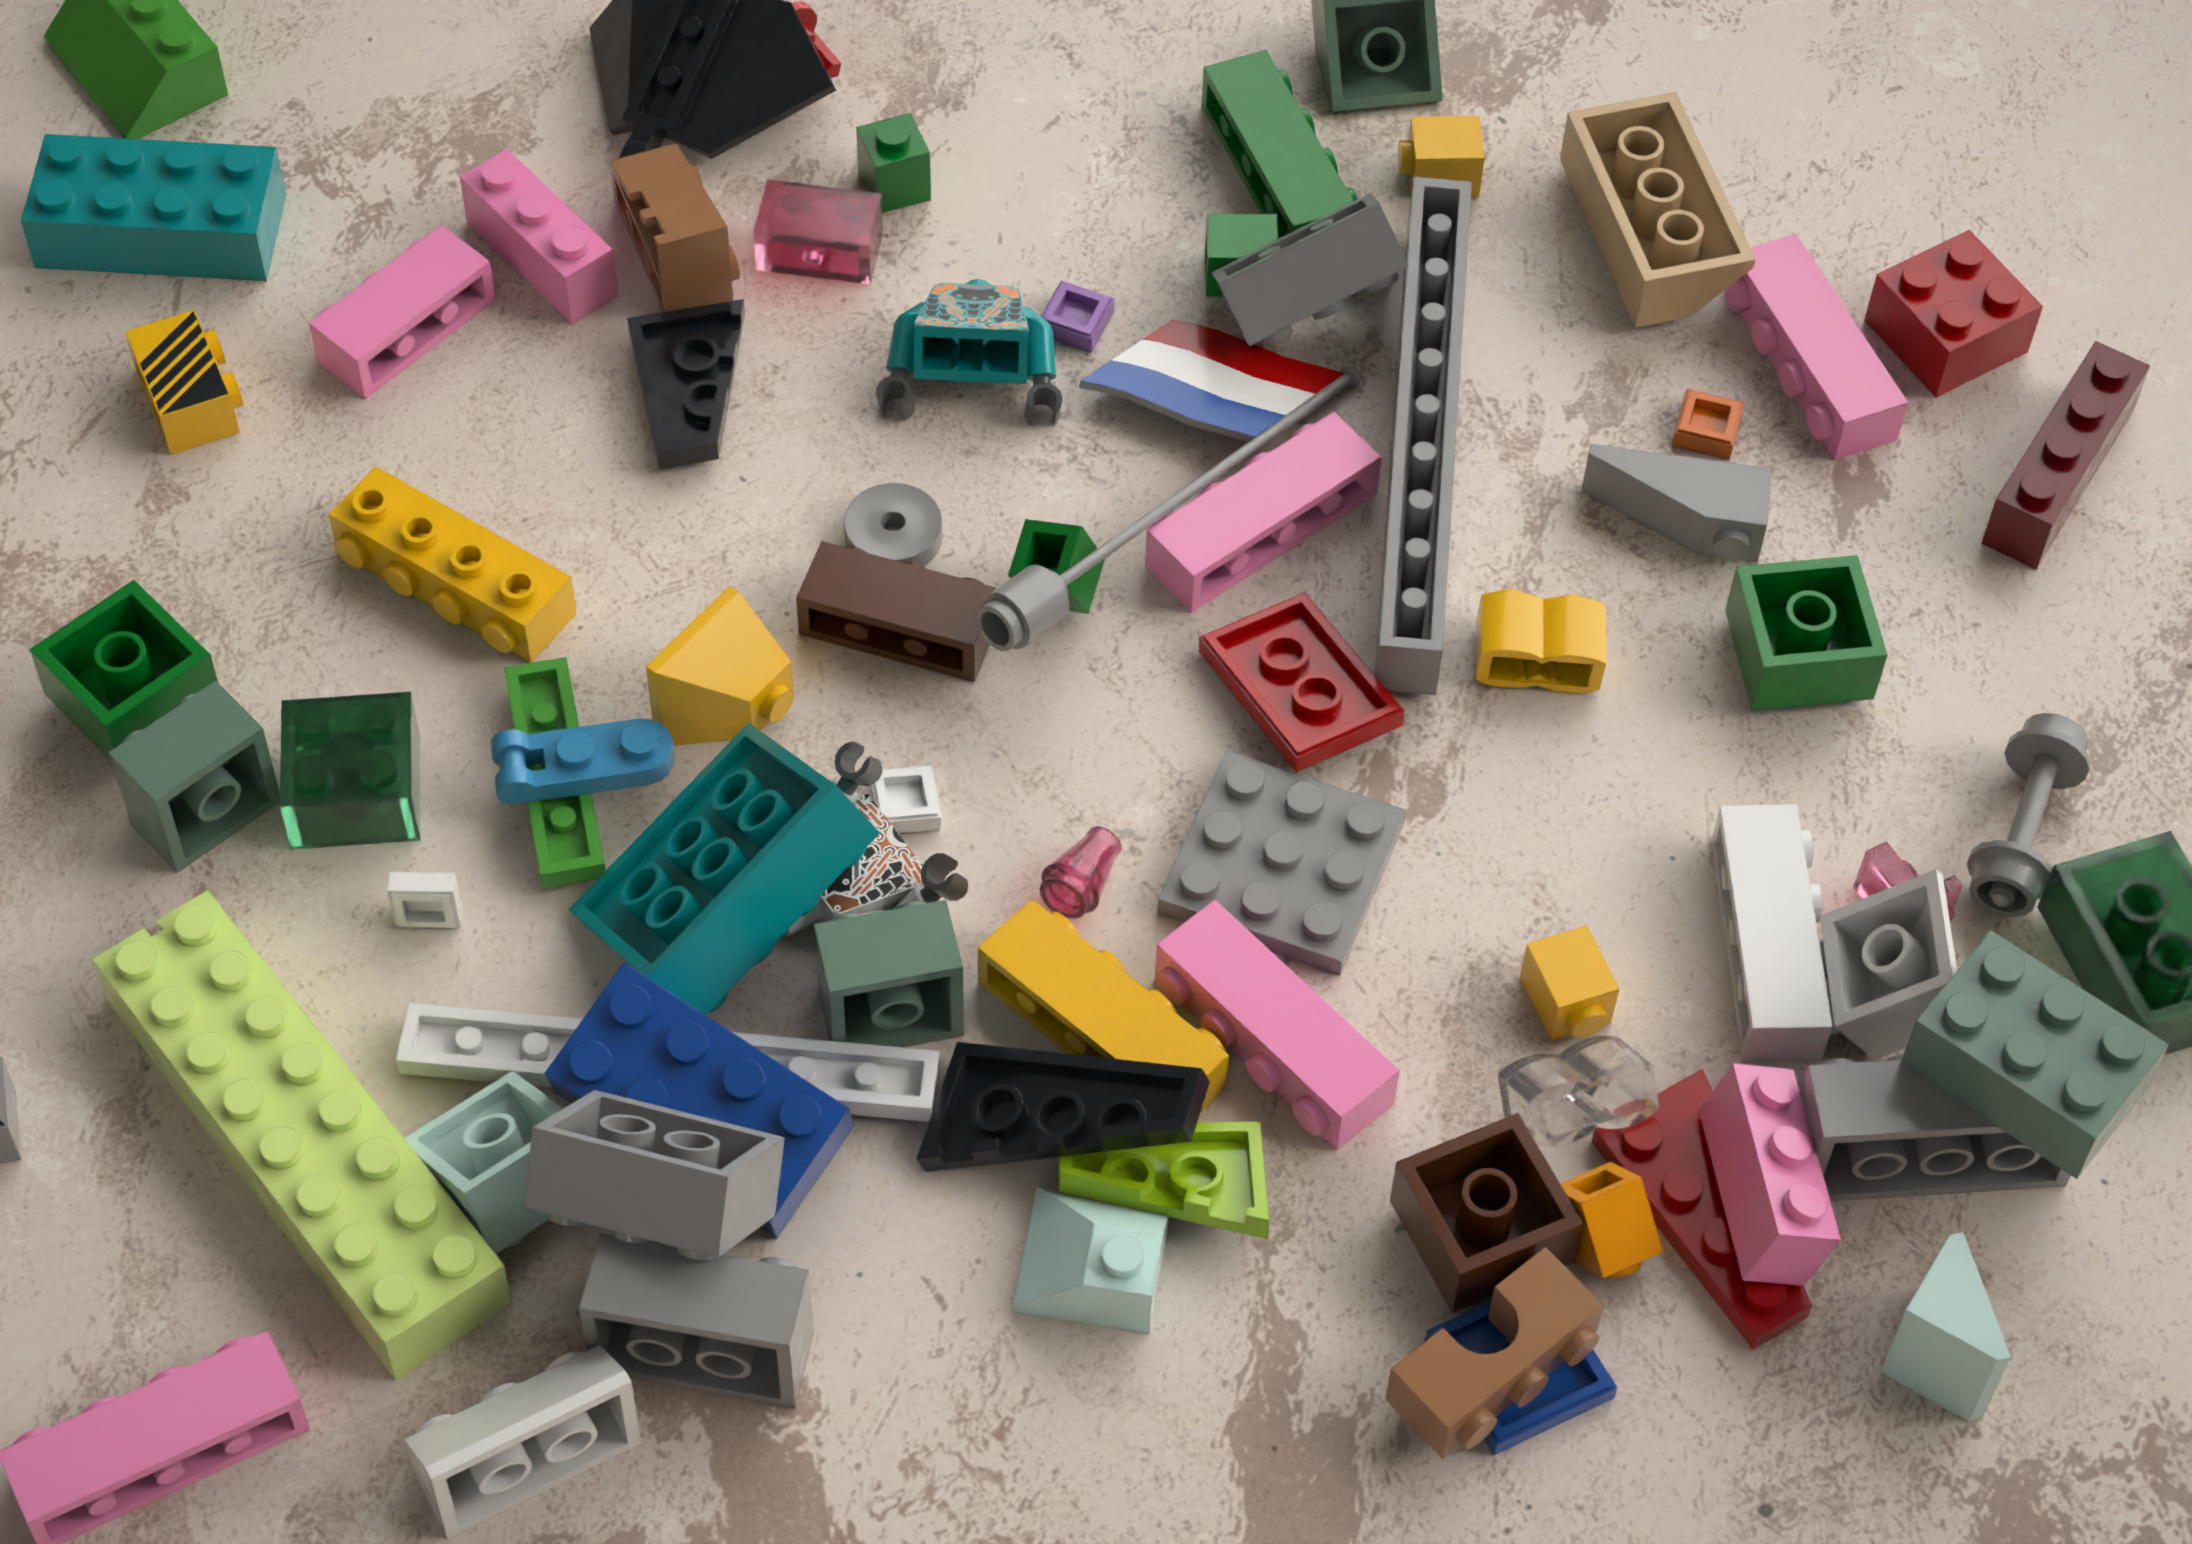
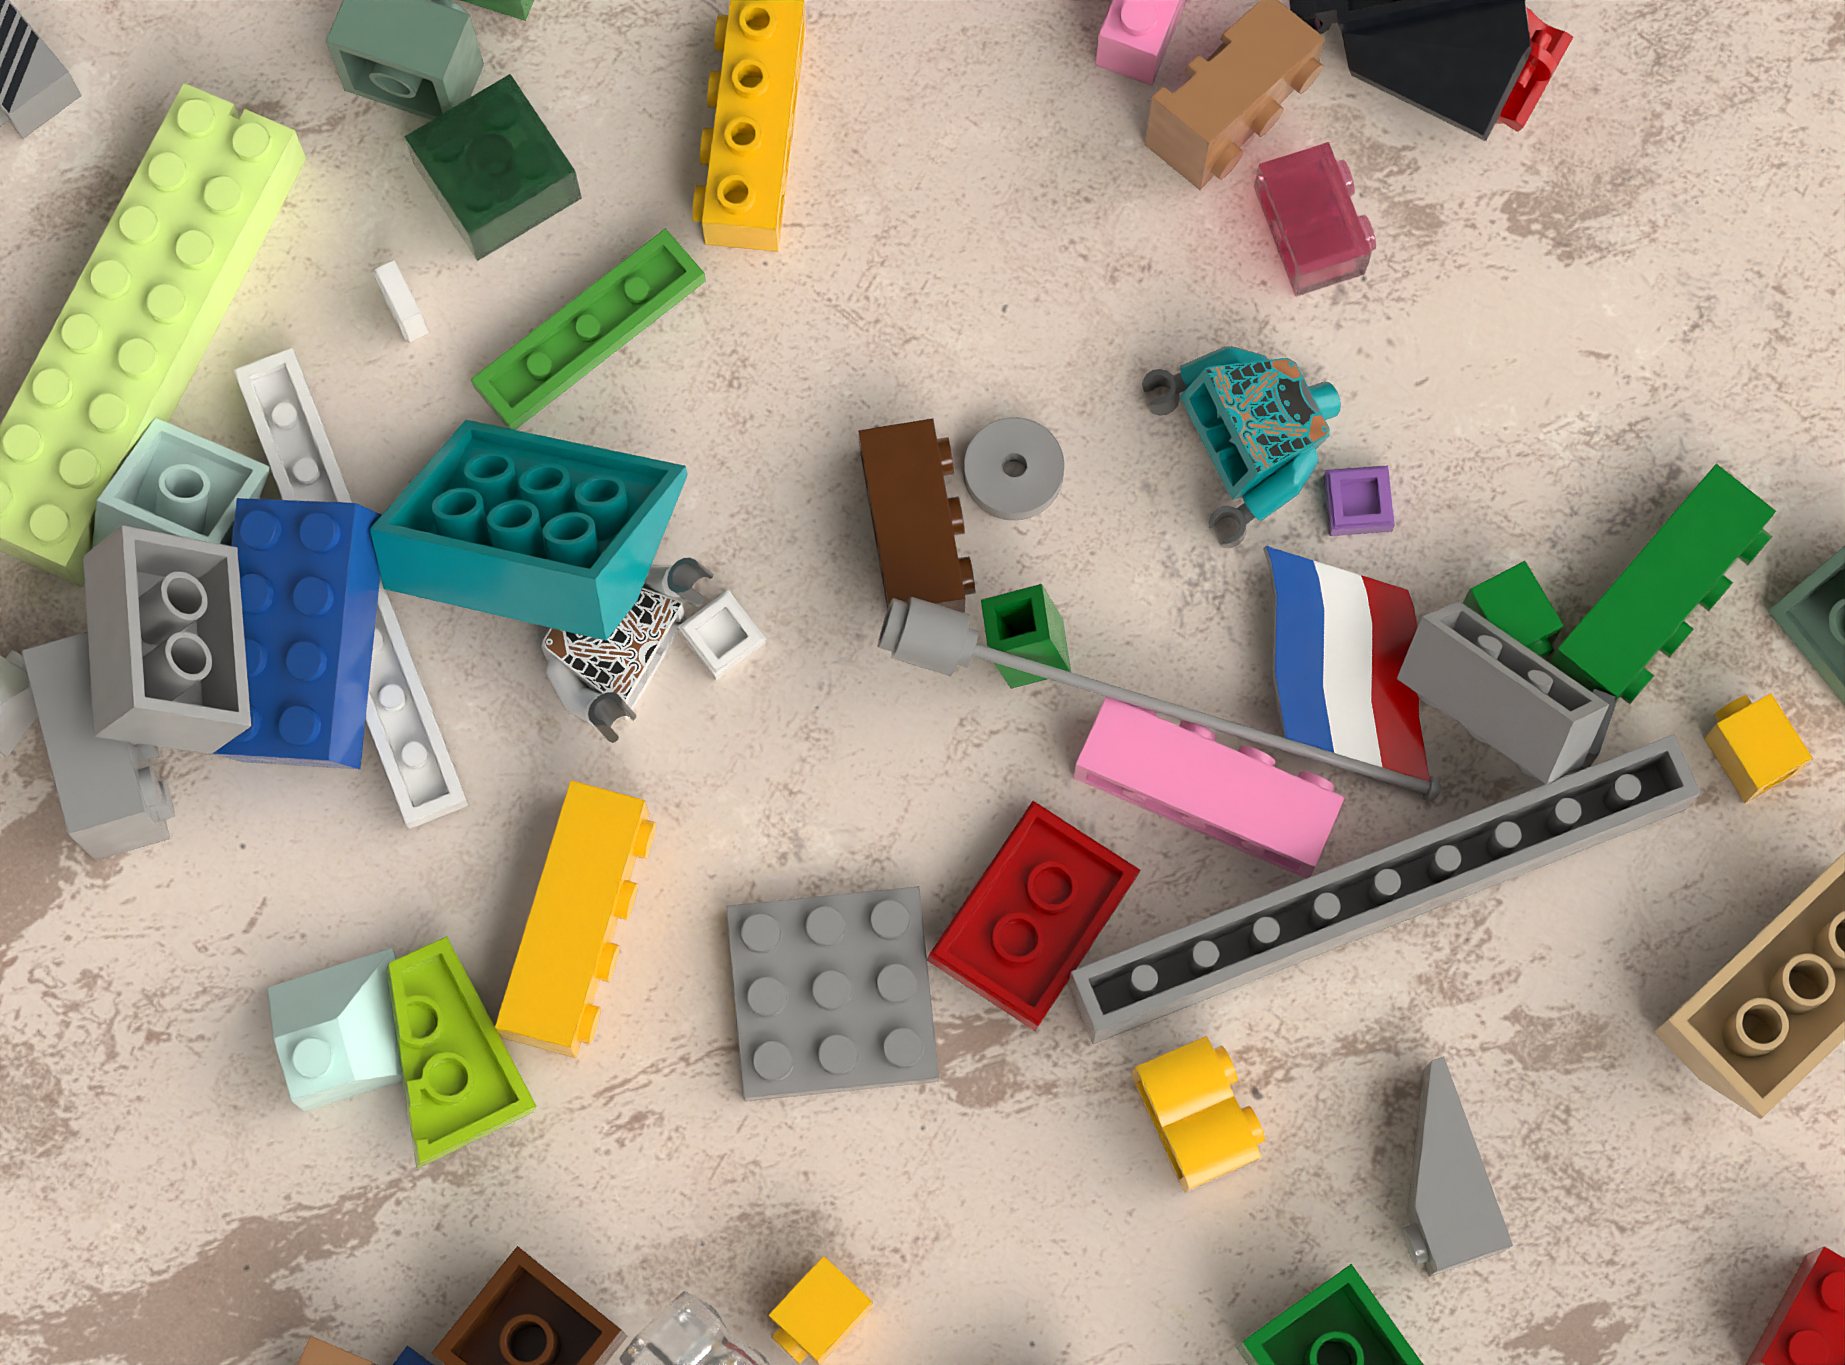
camera: 65 degrees right, 20 degrees up
dark azure plate [490,719,675,804] -> none
black wing [627,299,745,469] -> none
yellow slope [646,586,794,746] -> none
sand green brick [814,900,964,1047] -> none
green brick [856,113,931,215] -> none
black wing [916,1042,1210,1172] -> none
clear pink cone [1040,826,1122,919] -> none
bright pink brick [1155,900,1400,1150] -> none
orange tile [1672,389,1745,460] -> none
bright pink brick [1724,234,1908,460] -> none

